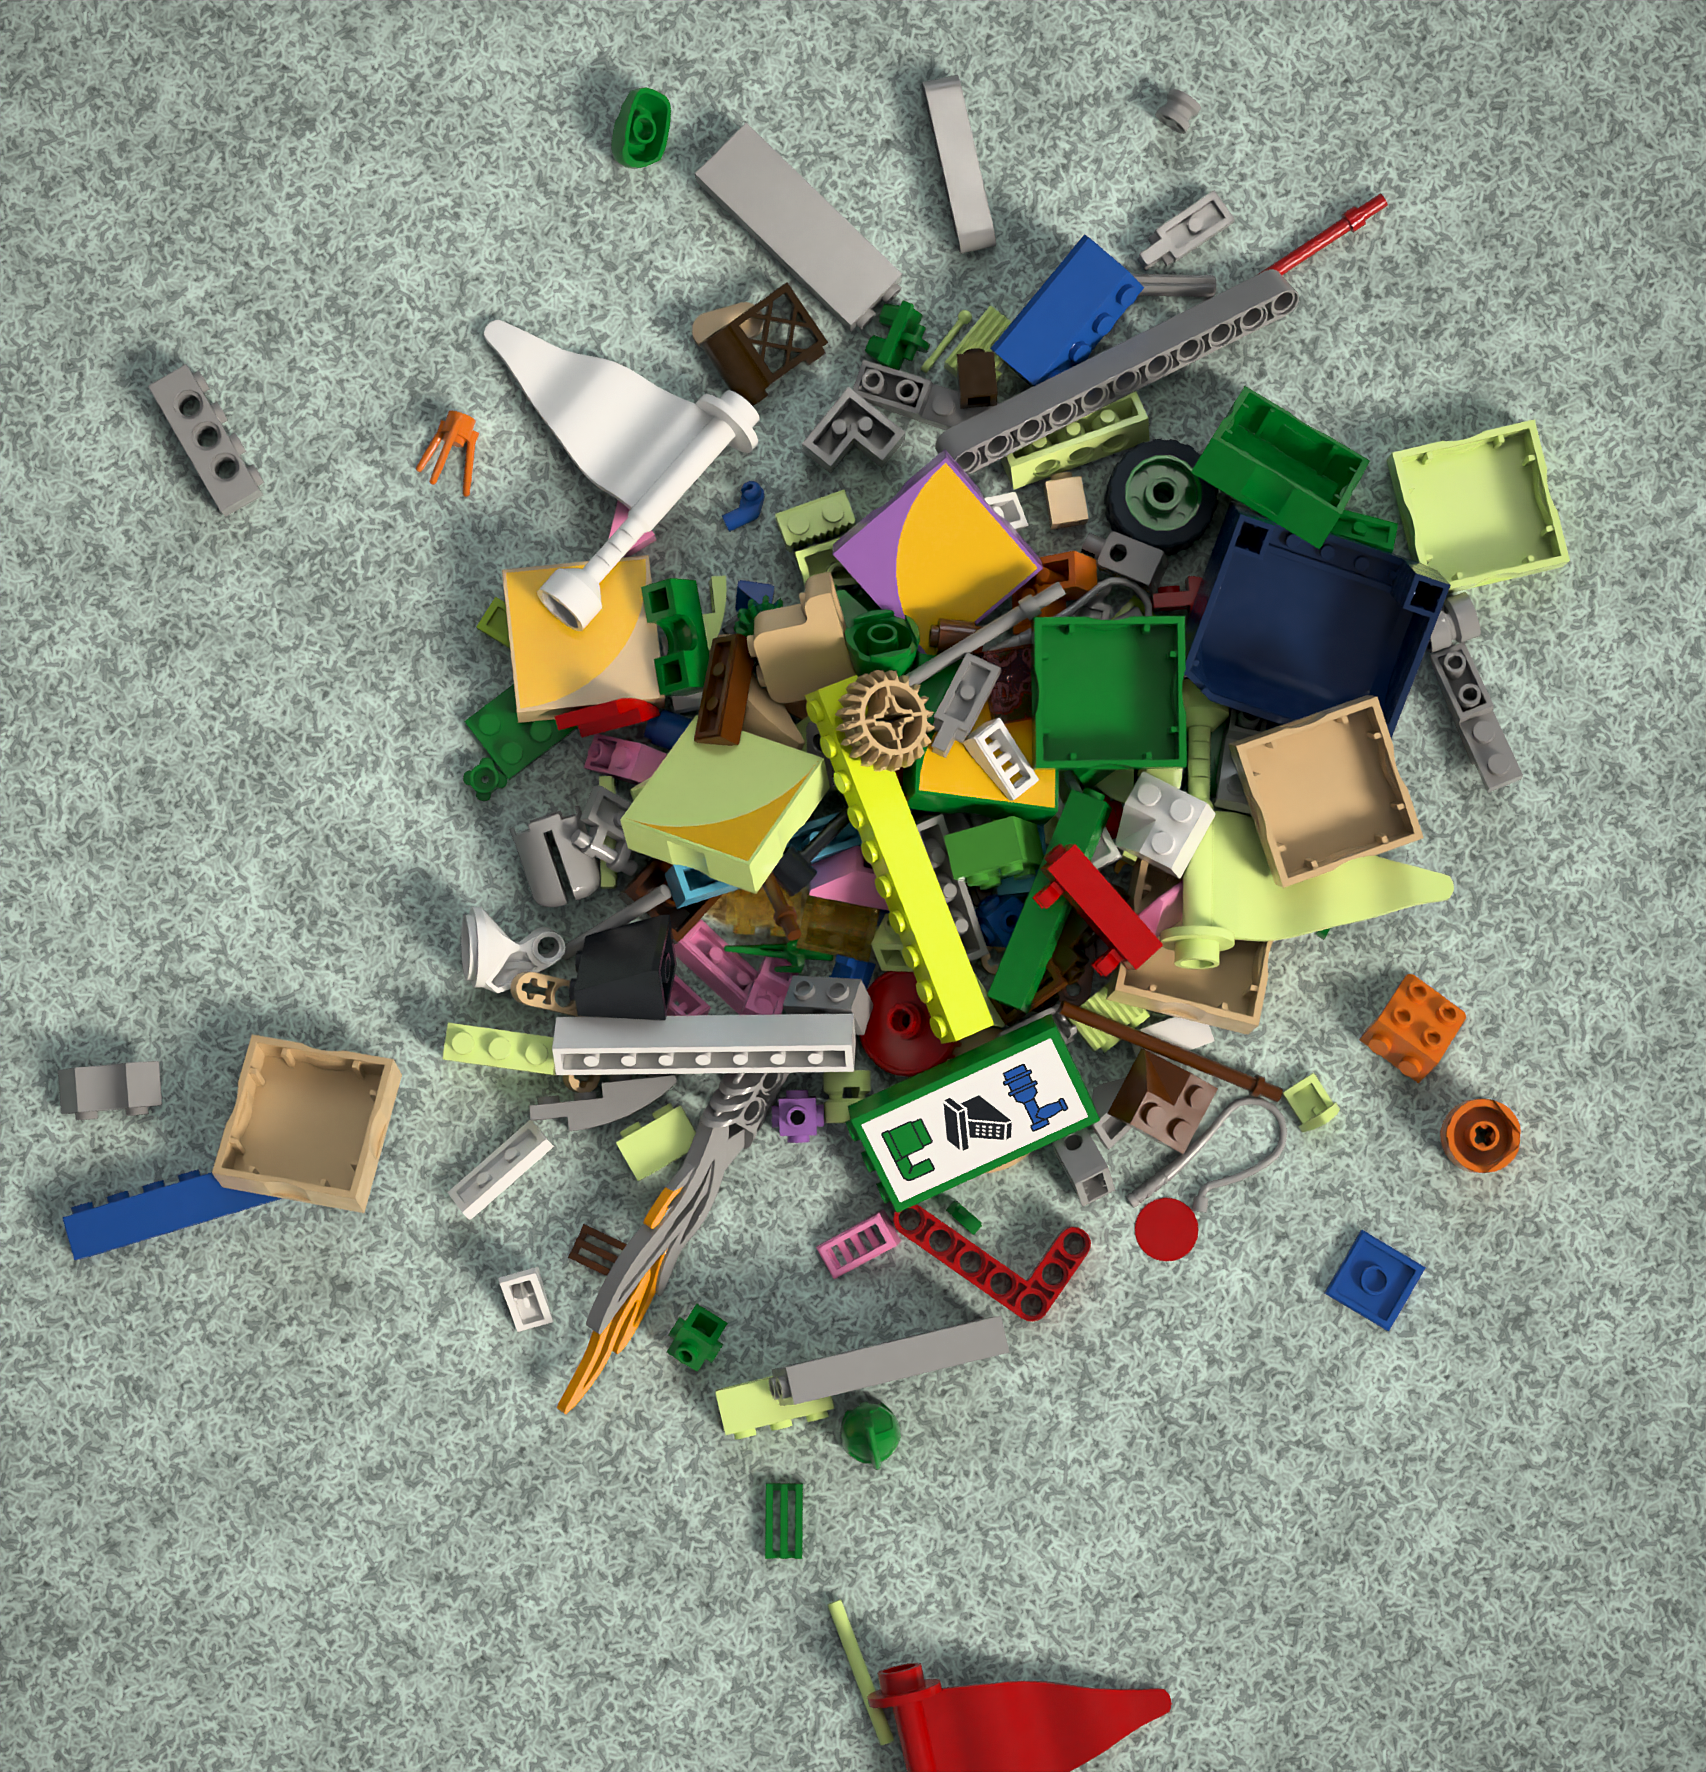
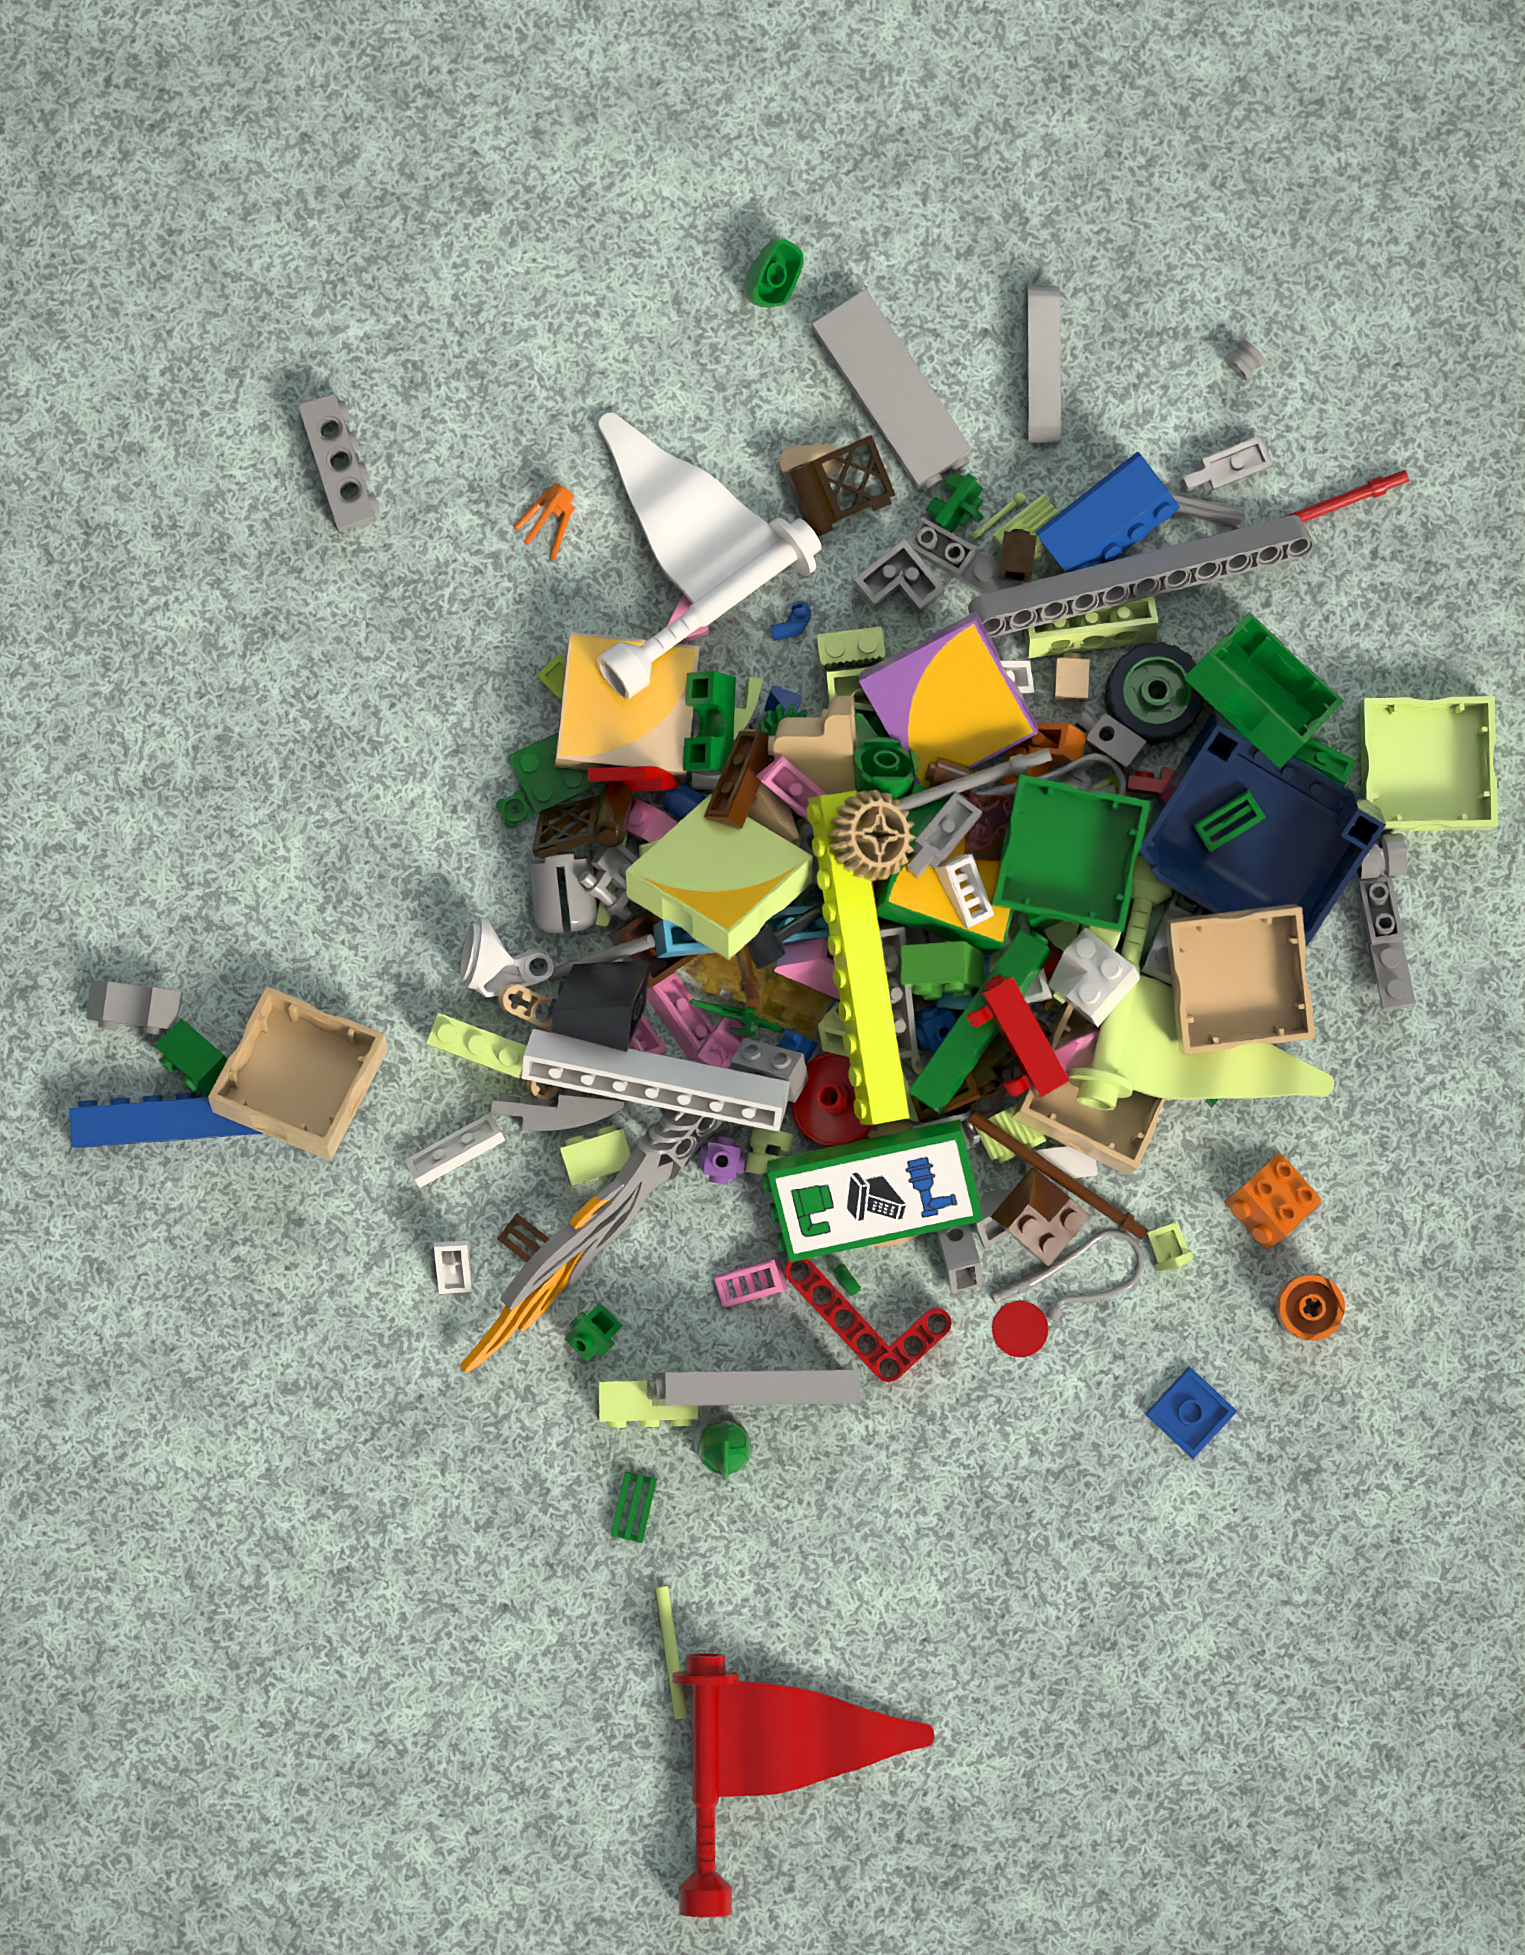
camera: 10 degrees right, 0 degrees up
none -> green brick [154,1018,228,1096]
none -> dark brown piece [532,781,633,859]
none -> bright pink slope [756,755,827,822]
none -> green tile [1192,789,1266,853]

